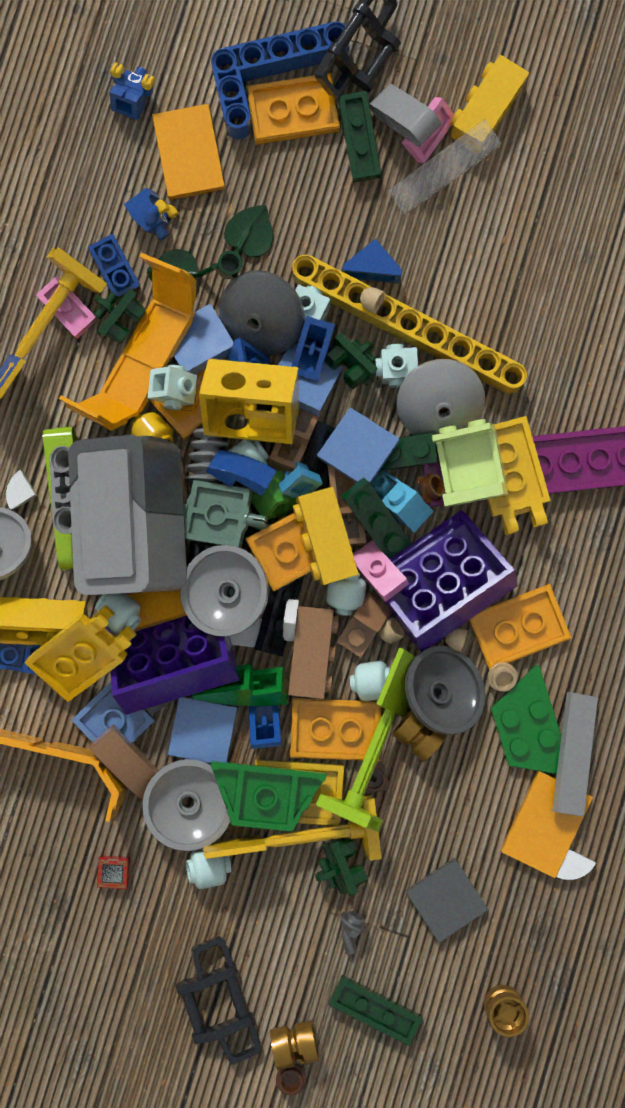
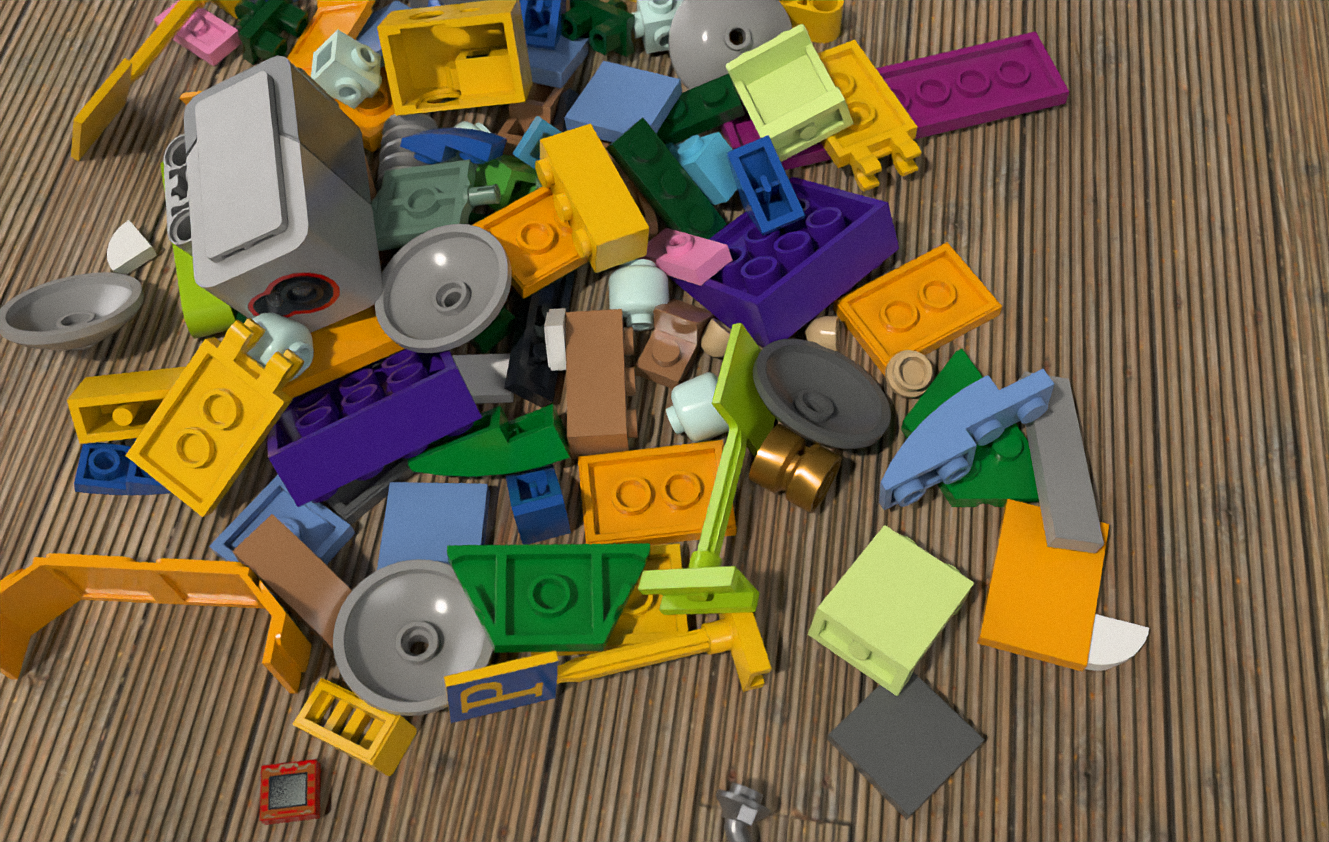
camera: 10 degrees left, 25 degrees down
light aqua head [186,849,231,889] -> none
dark green hips [315,839,368,896] -> none
reddish brown plate [357,762,390,796] -> none
reddish brown plate [416,473,445,504] -> none
none -> yellow slope [292,677,417,776]
none -> blue slope [727,135,805,236]
none -> yellowish green panel [808,525,974,696]
none -> medium blue slope [879,369,1055,510]

